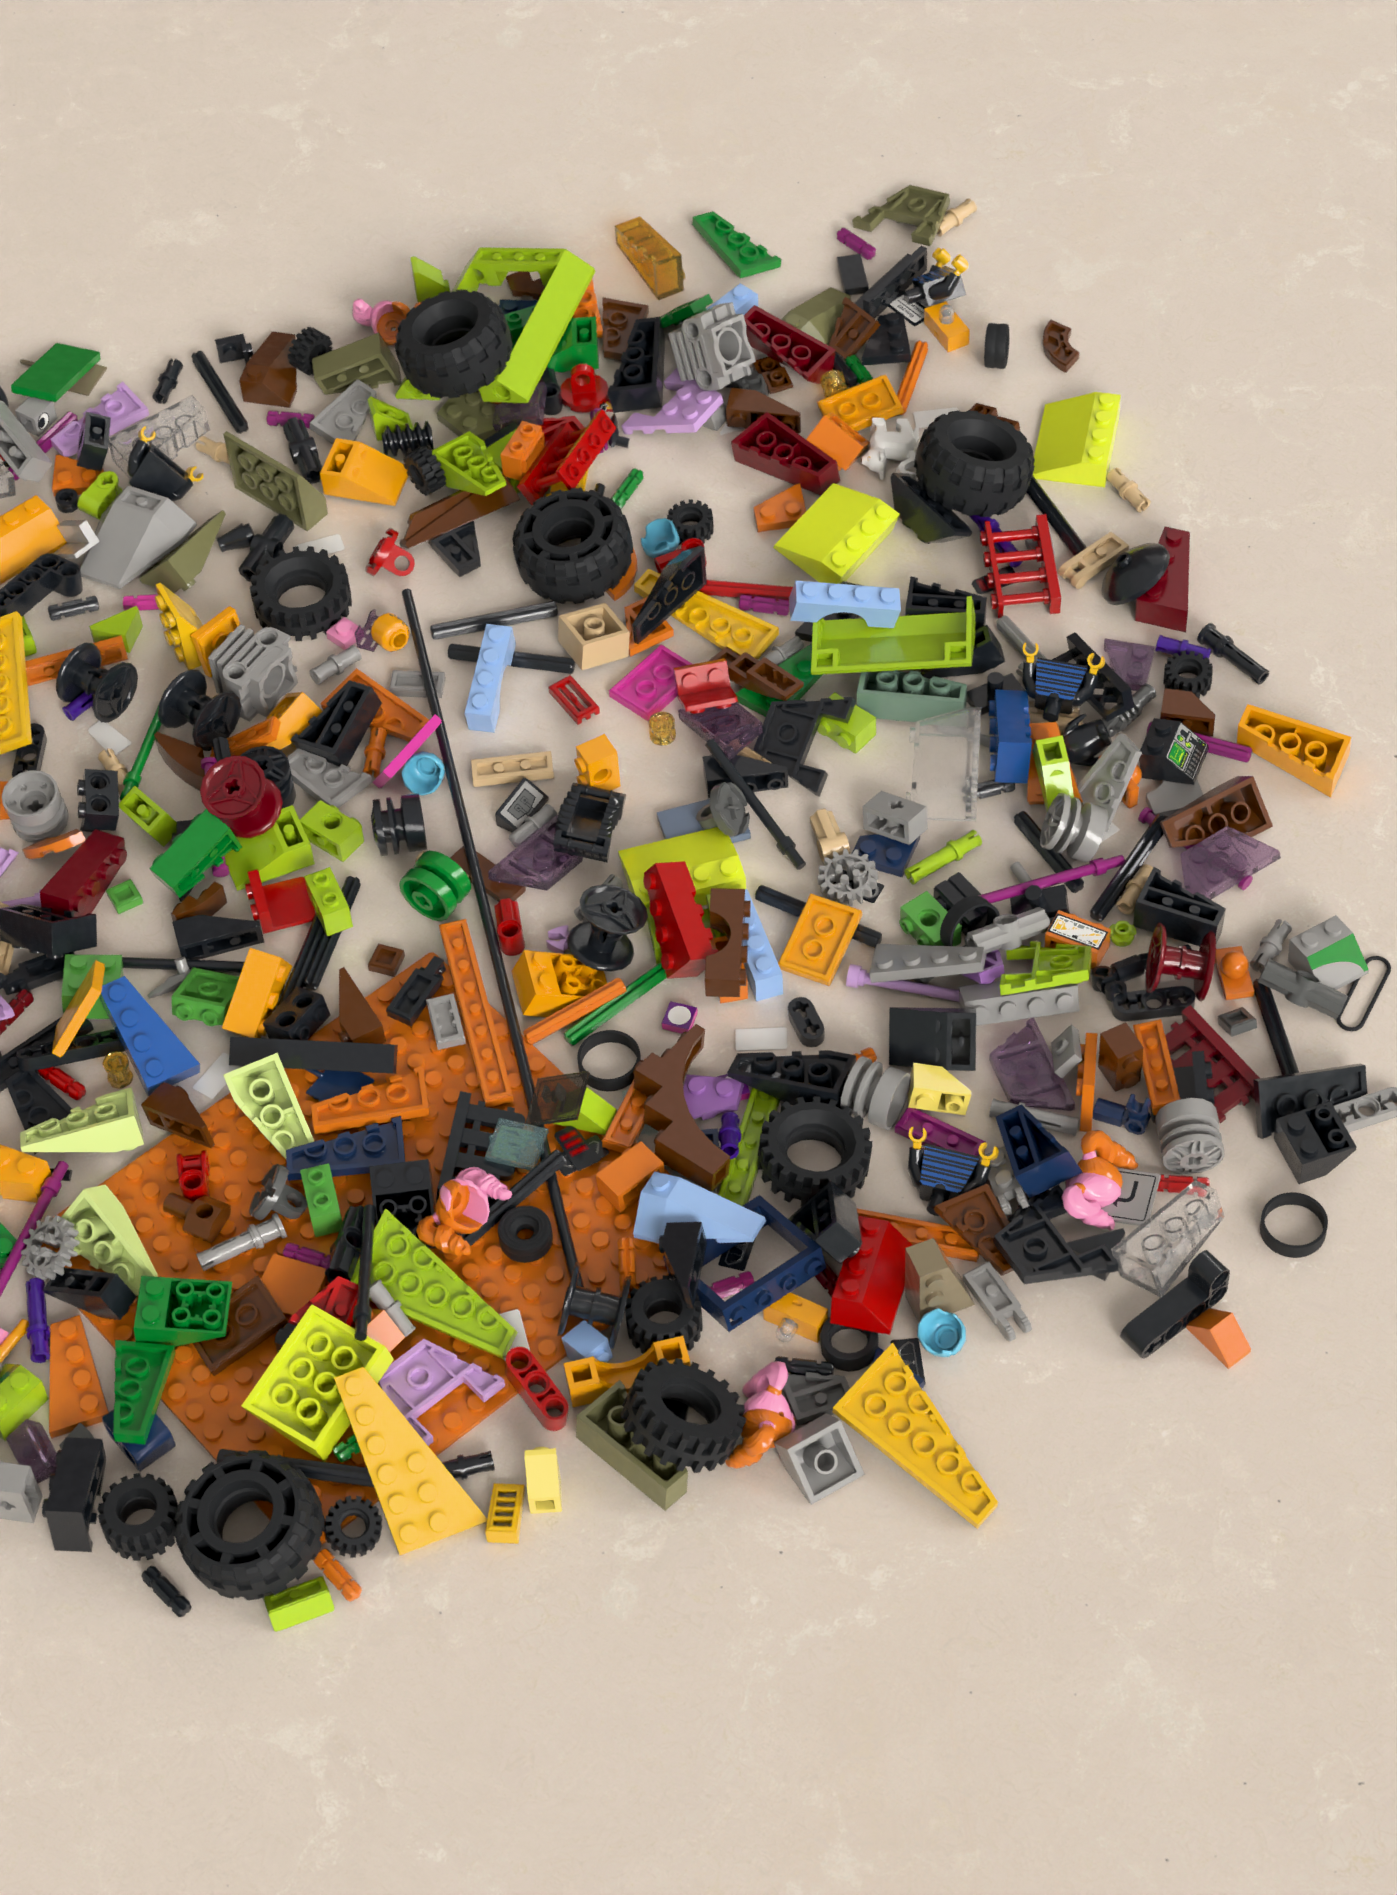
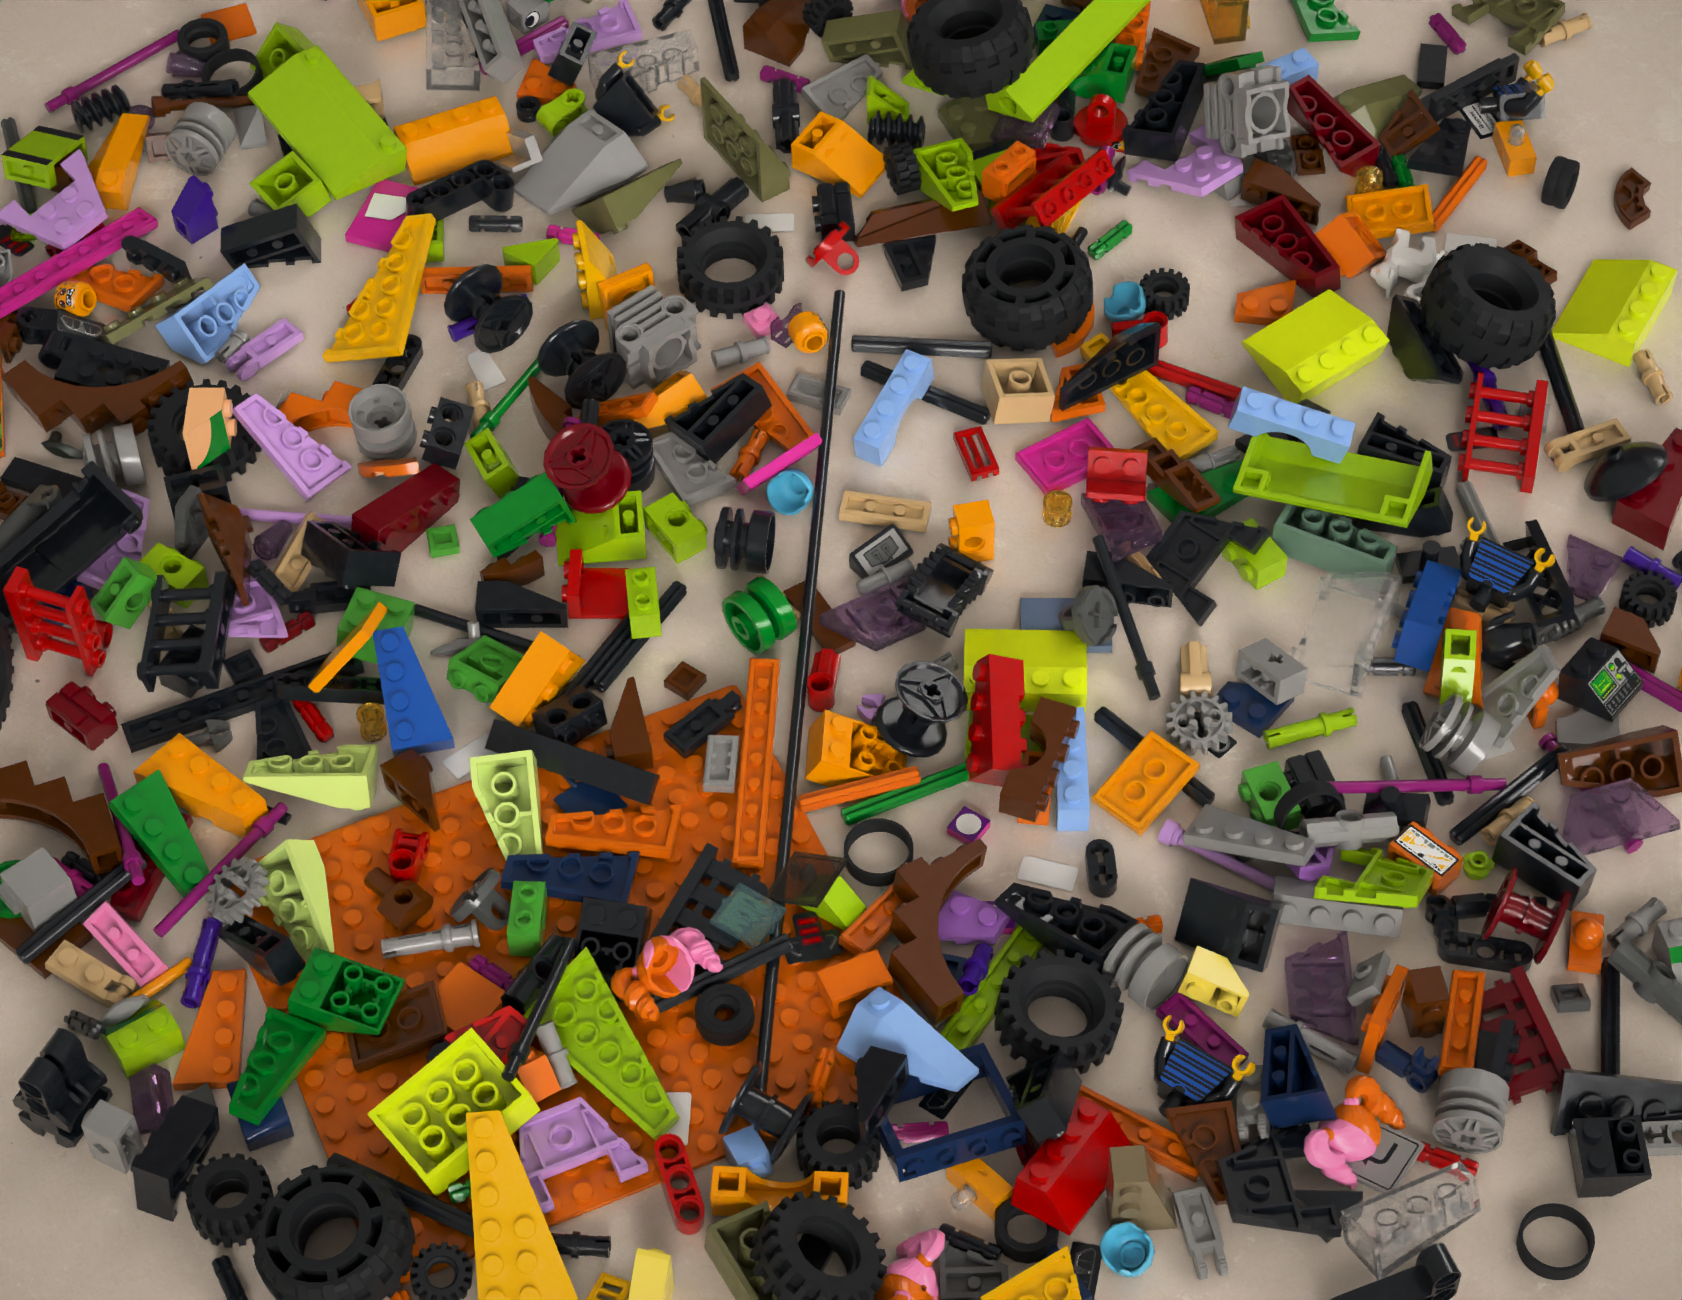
camera: 15 degrees right, 0 degrees up
none -> black brick [812,182,855,242]

